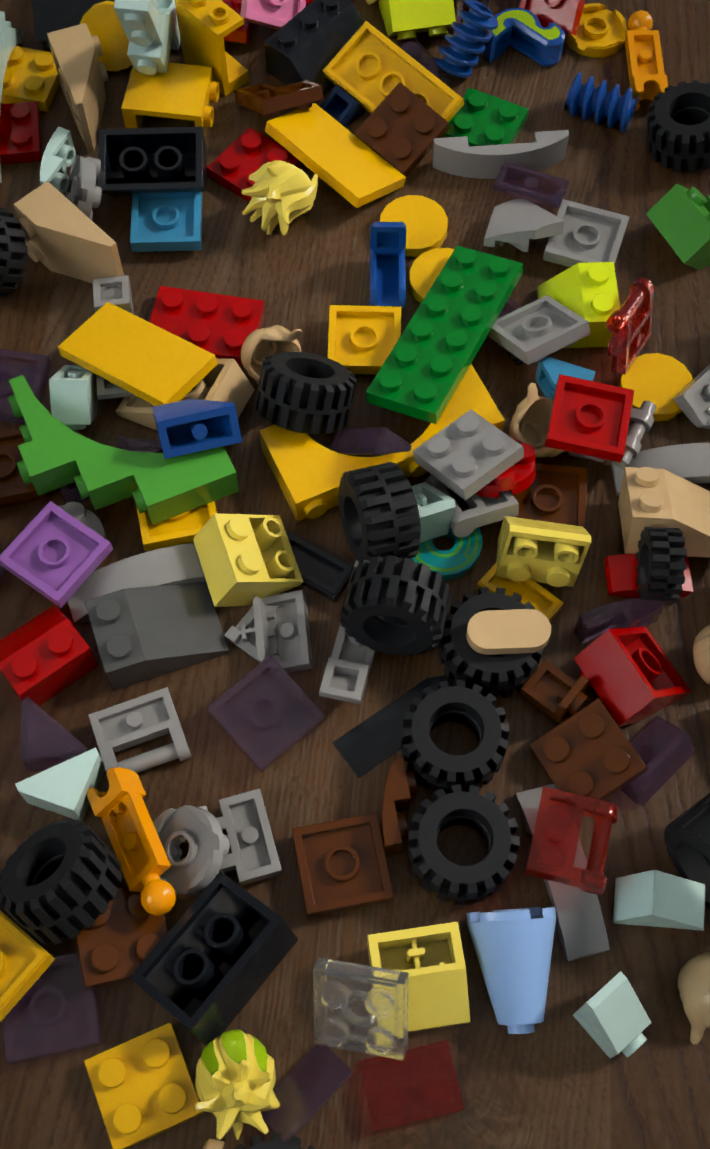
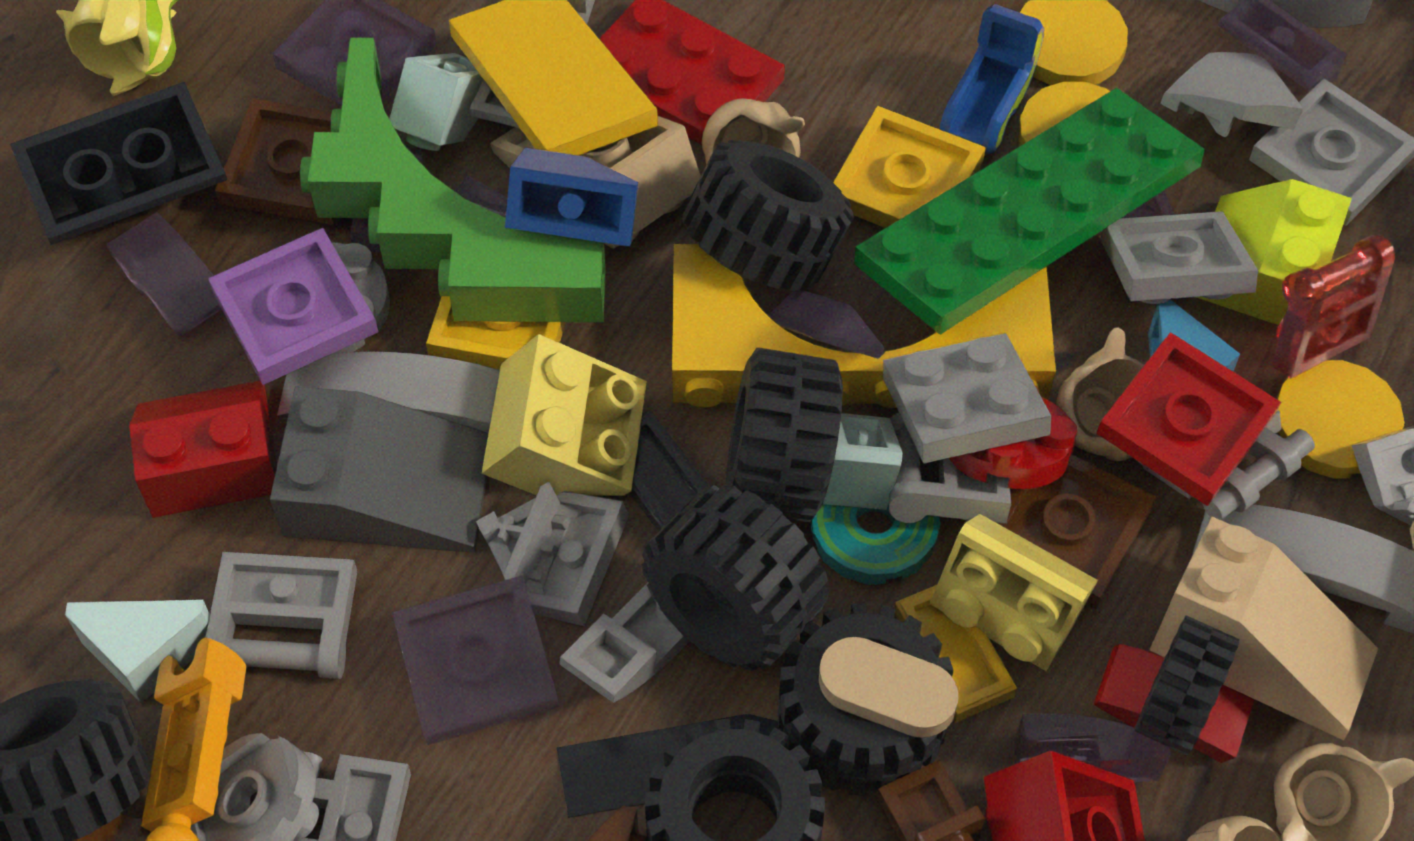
camera: 25 degrees right, 5 degrees down
clear purple slope [20,697,88,772] -> none

